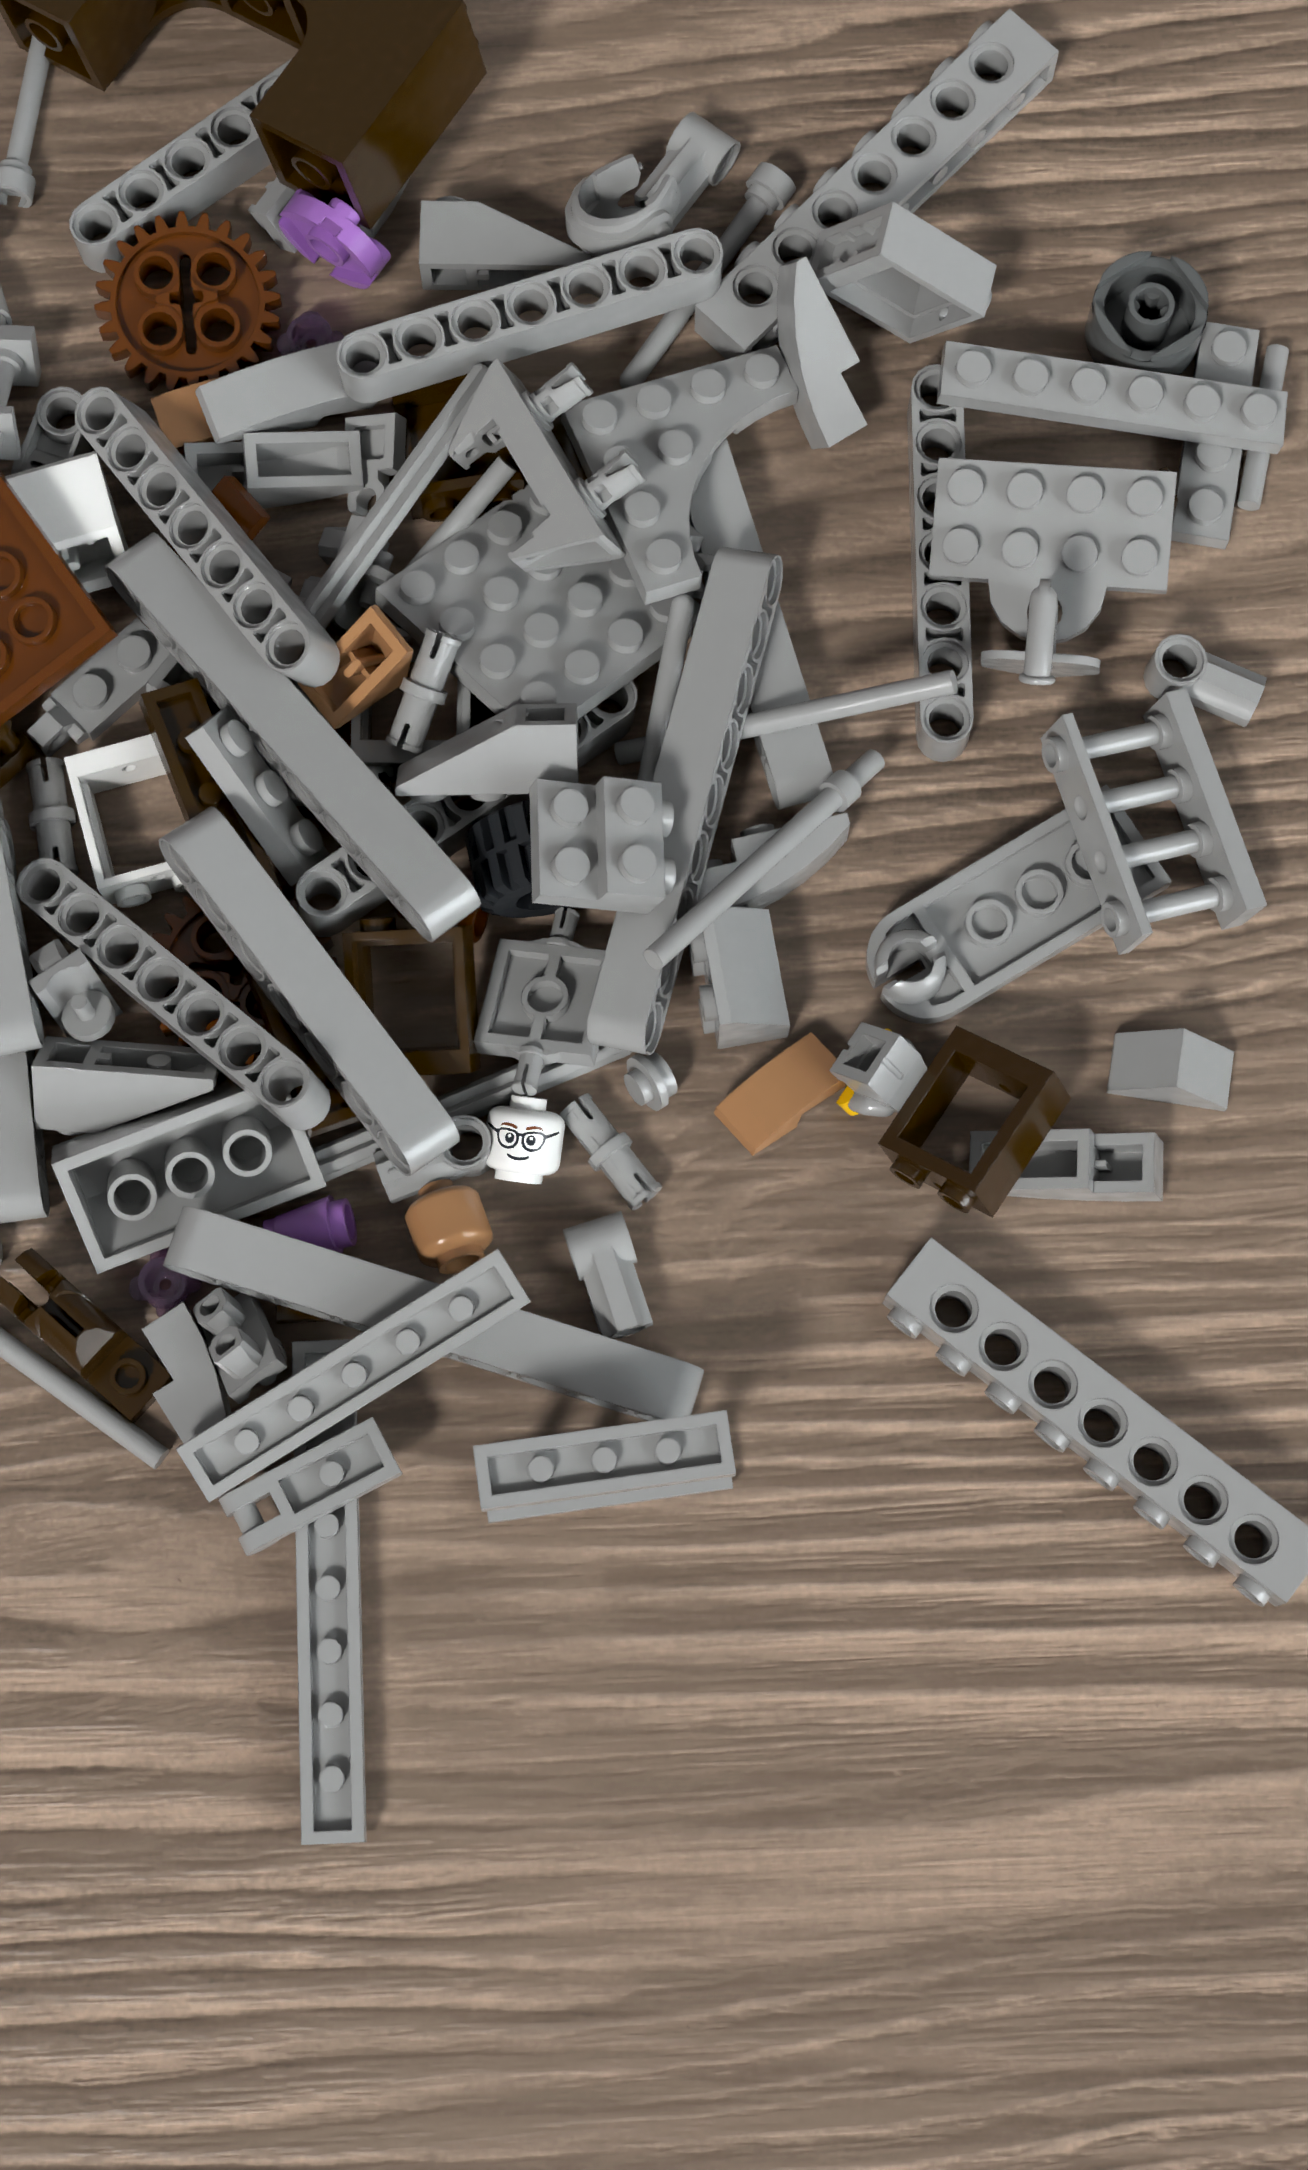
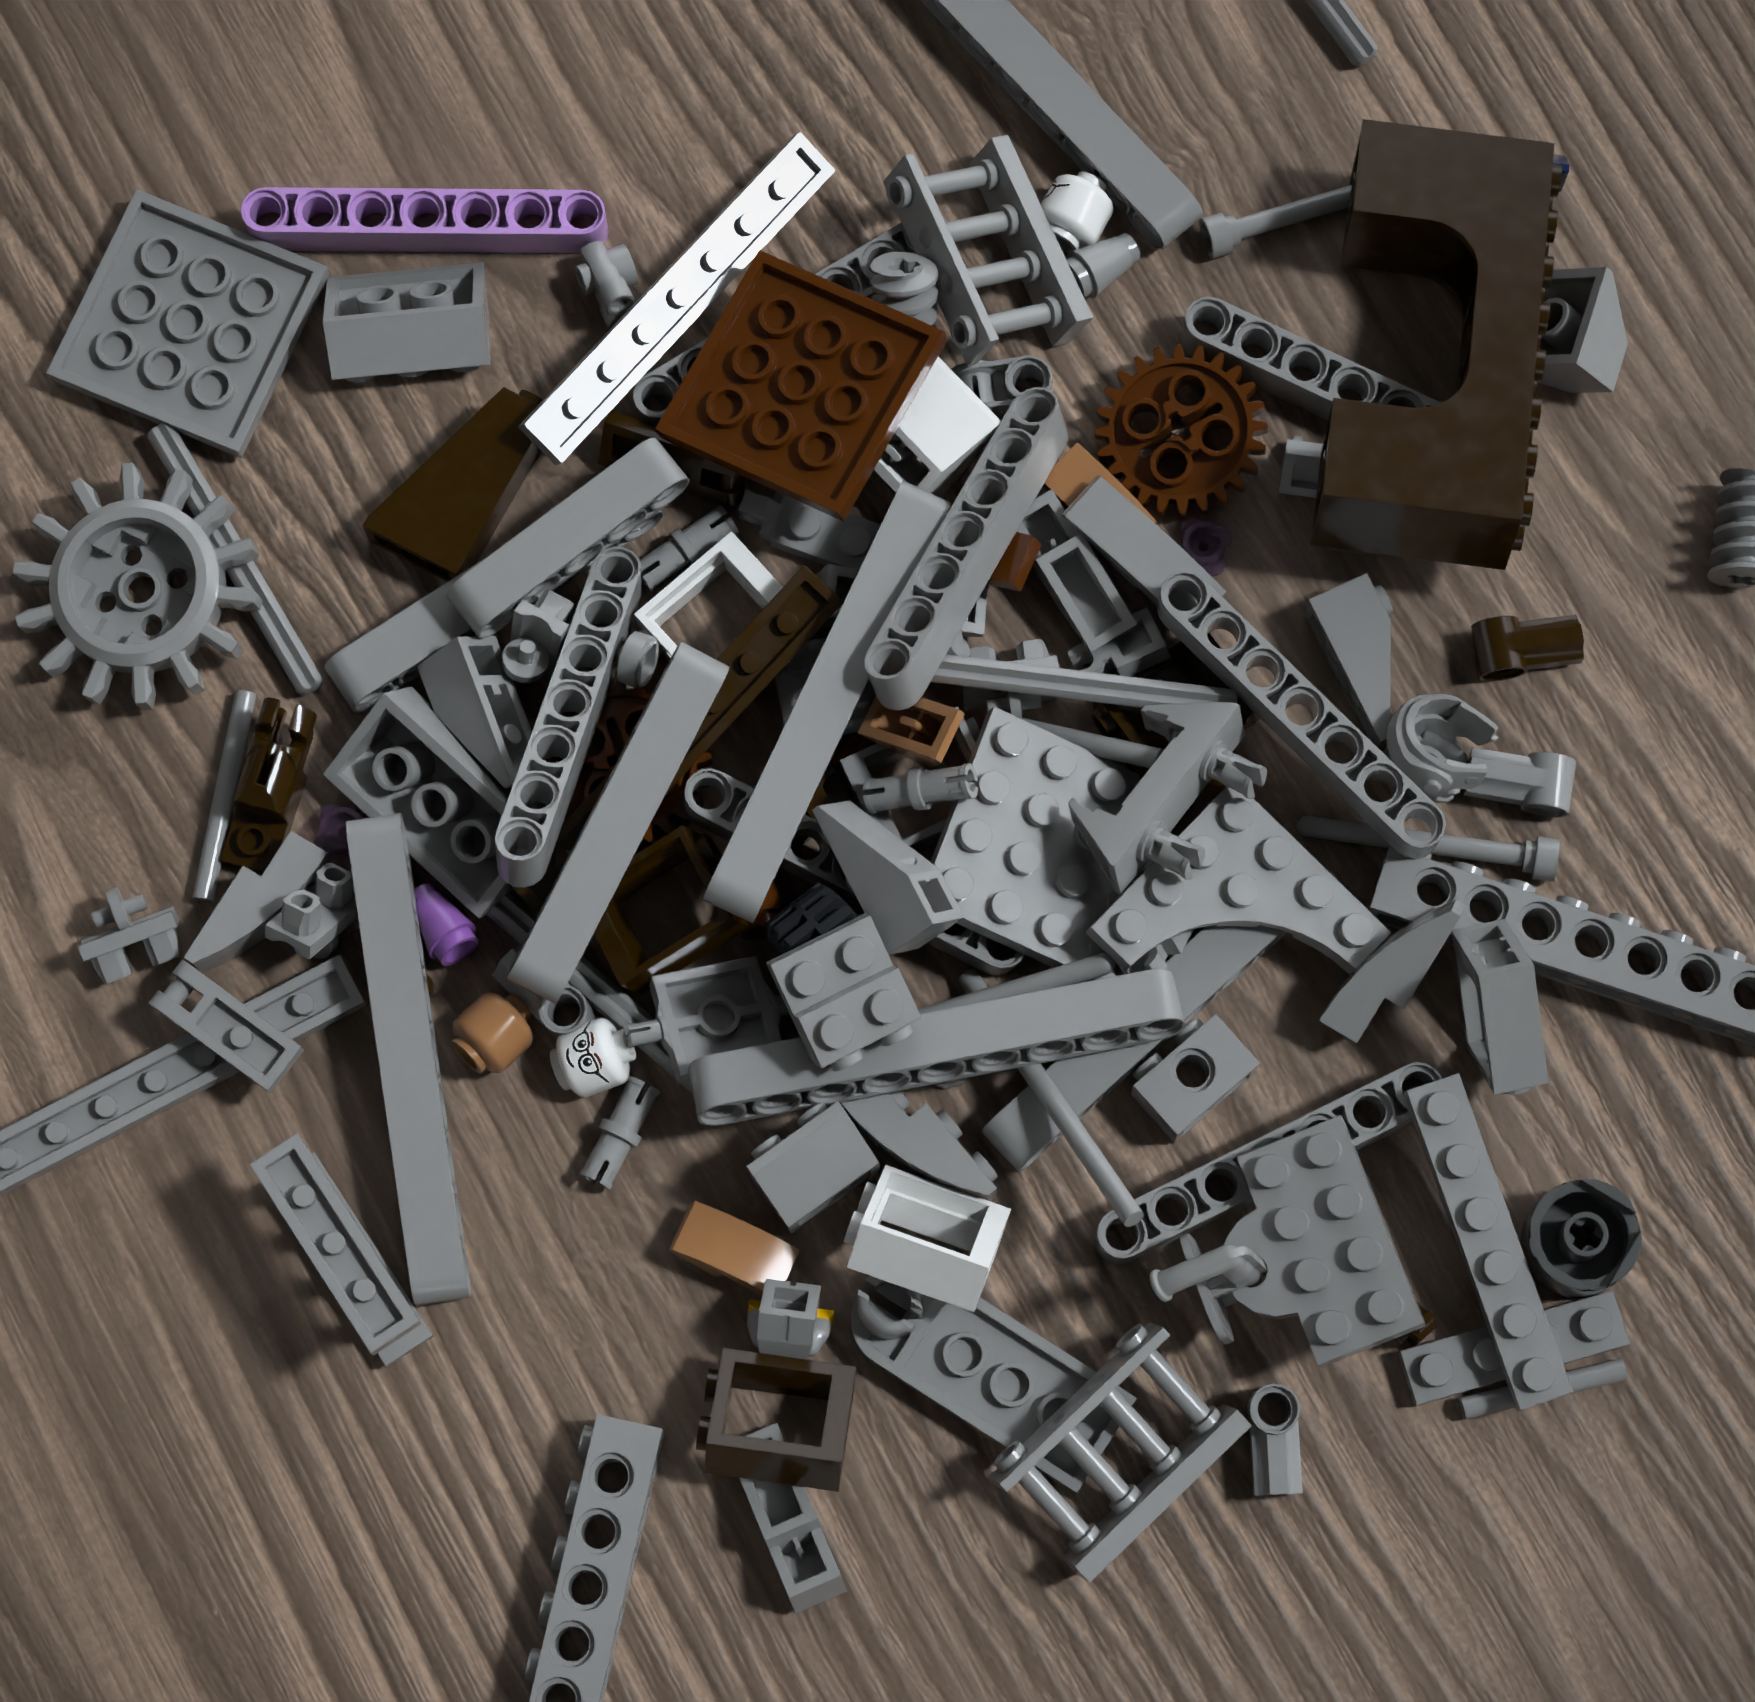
camera: 65 degrees right, 0 degrees up
light grey plate [176,1248,531,1502] -> none
light grey plate [185,707,330,887] -> none
medium lavender plate [278,189,391,289] -> none
light grey piece [563,1211,653,1339] -> none
light grey plate [624,1052,677,1111] -> none
light grey bar [643,749,885,970] -> none
light grey slope [1106,1028,1234,1112] -> none
none -> light grey hips [77,887,180,984]
none -> light grey tile [616,631,659,689]
none -> white window [844,1165,1011,1312]
none -> light grey brick [1130,1014,1260,1143]
none -> dark brown piece [1471,615,1584,681]

